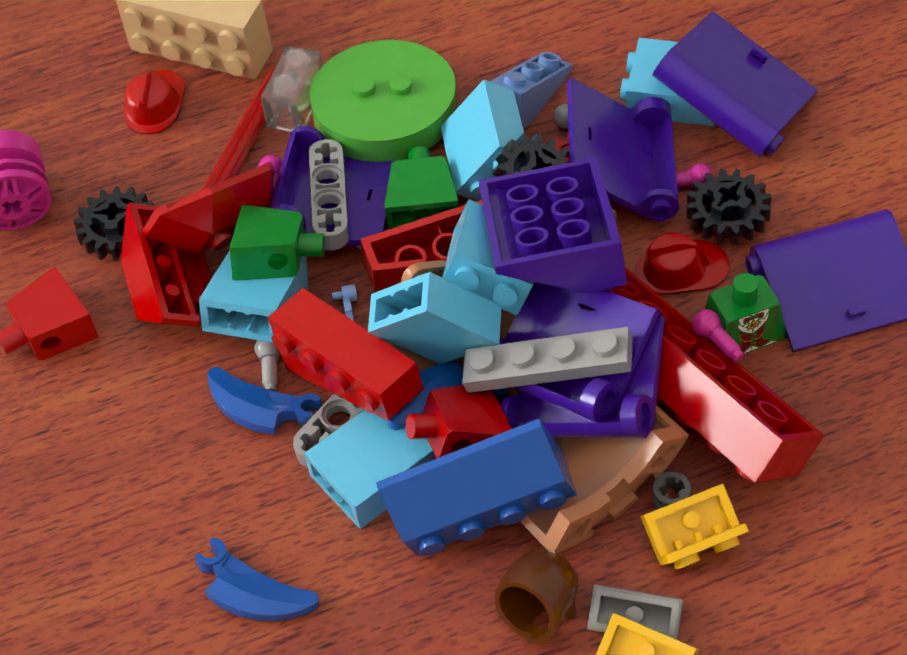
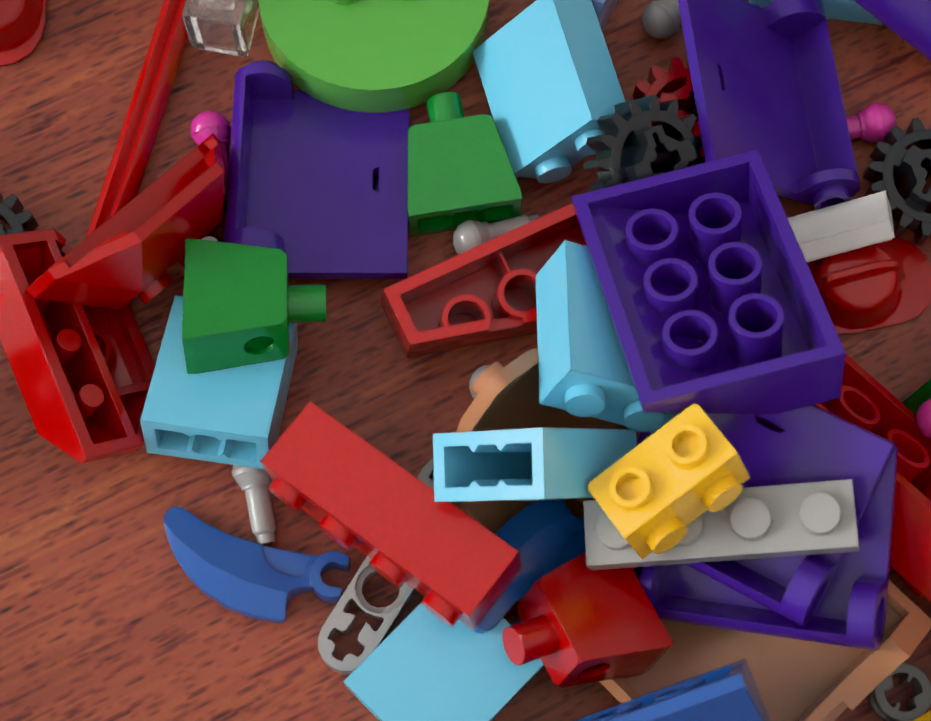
camera: 15 degrees left, 20 degrees up
light grey beam [309,139,349,251] -> none
light blue piece [332,284,358,321] -> none
none -> yellow bracket [588,404,751,559]
none -> white tile [788,190,895,262]

